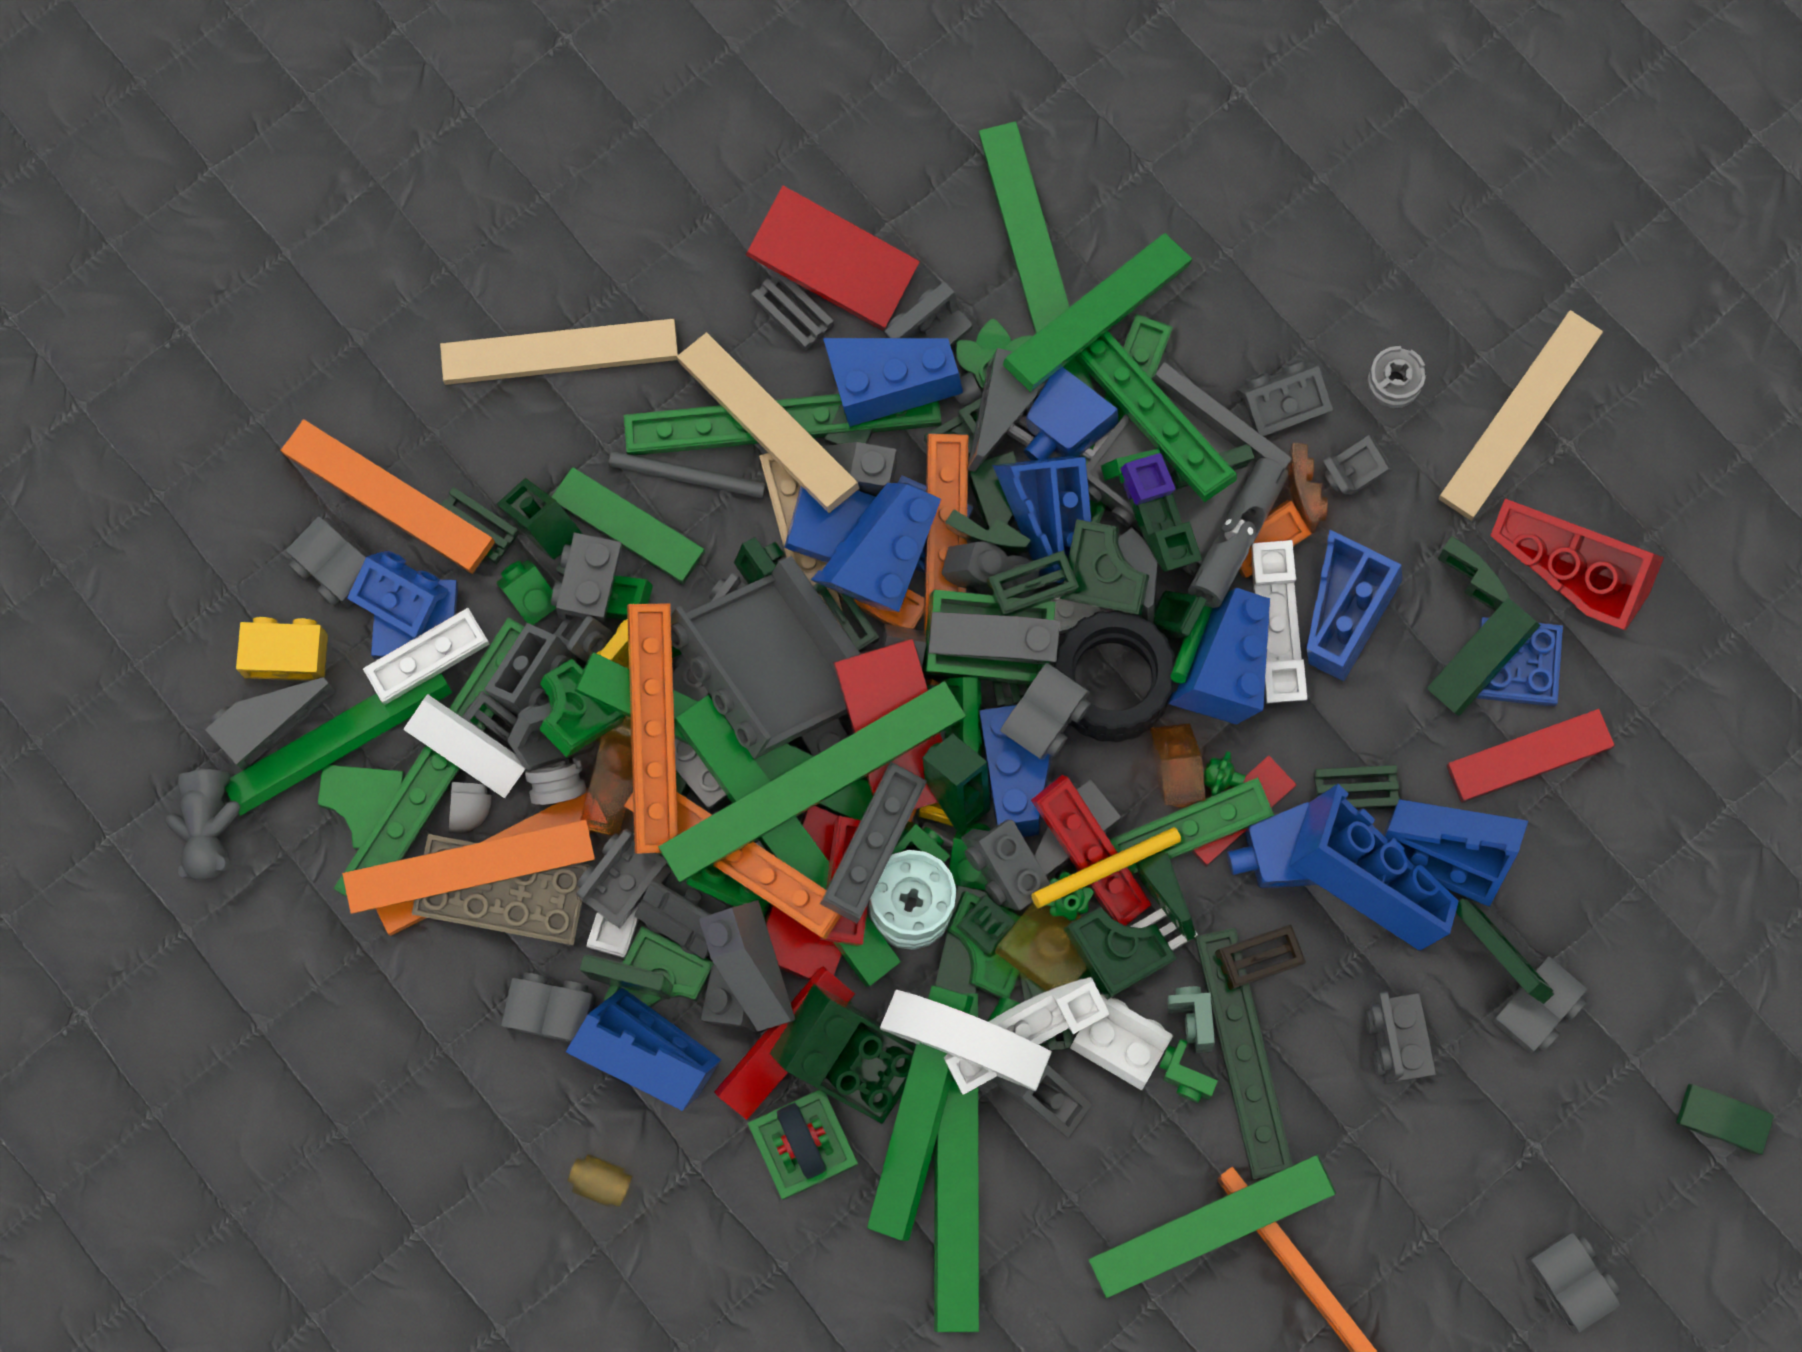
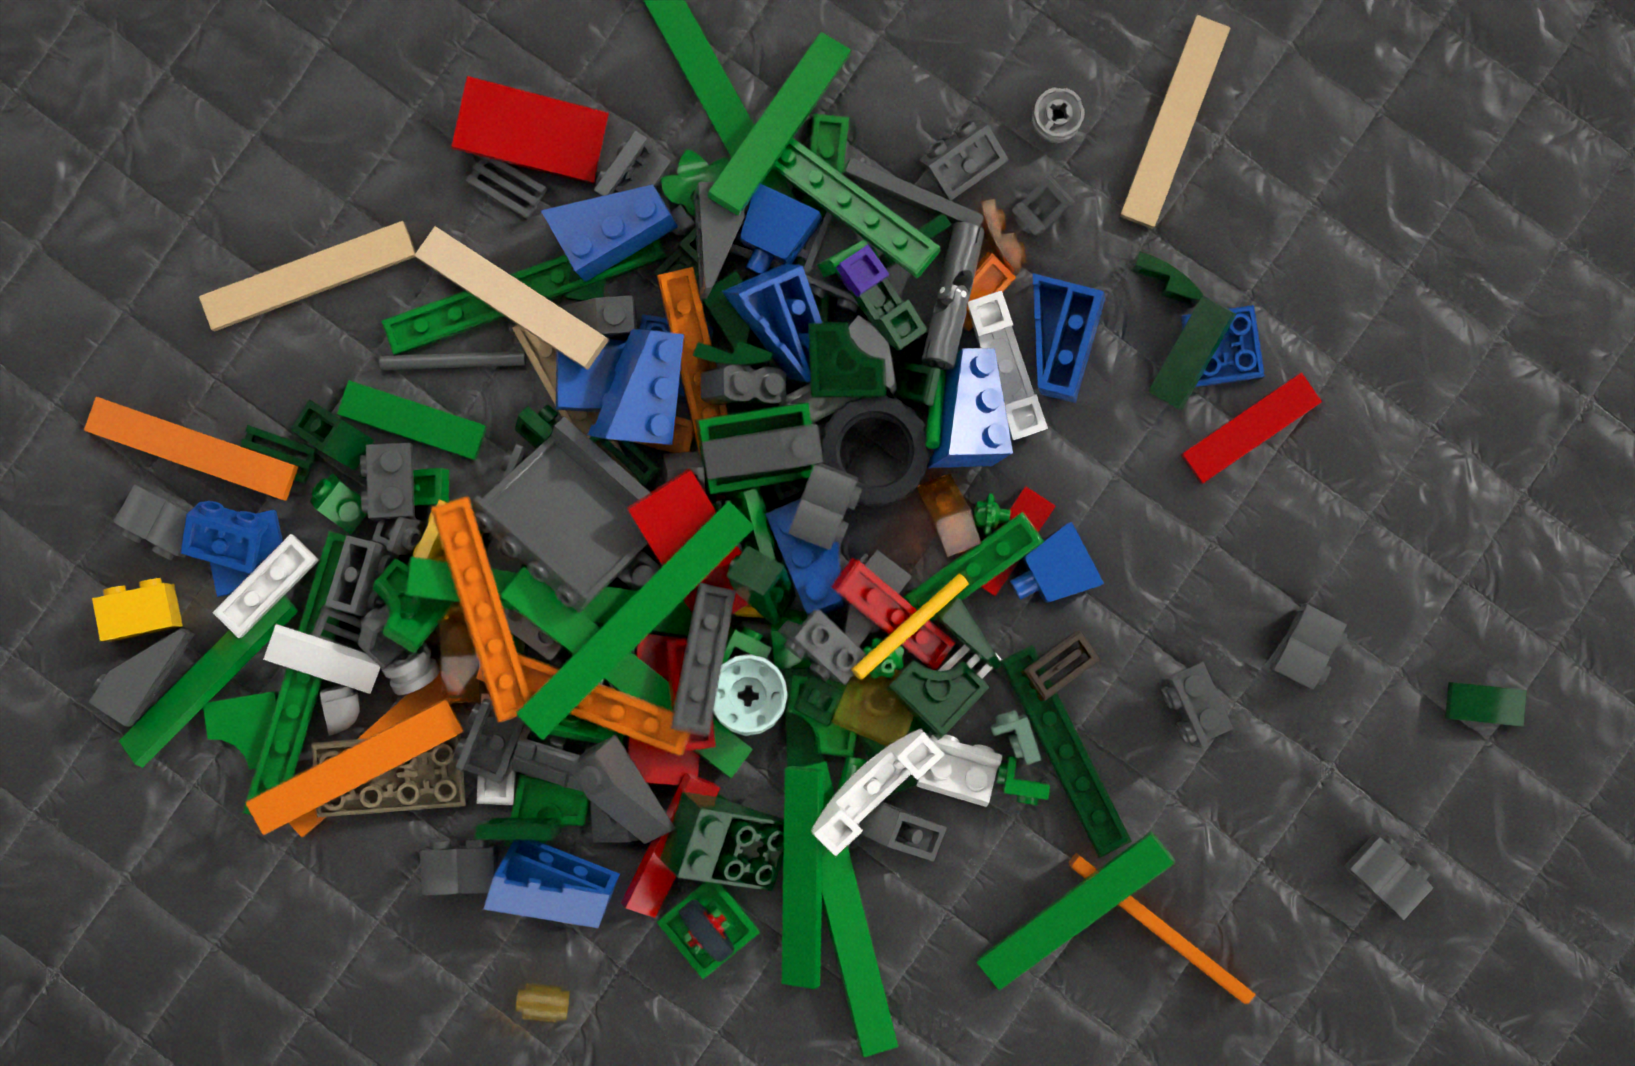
camera: 15 degrees left, 10 degrees up
dark grey piece [165,769,240,880] -> none
white slope [880,990,1052,1092] -> none
dark green tile [987,550,1079,616] -> none
blue wedge [1290,784,1459,951] -> none
dark green tile [1314,765,1400,810] -> none
blue wedge [1383,799,1528,907] -> none
dark green tile [1456,898,1554,1004] -> none
red wedge [1490,499,1664,630] -> none

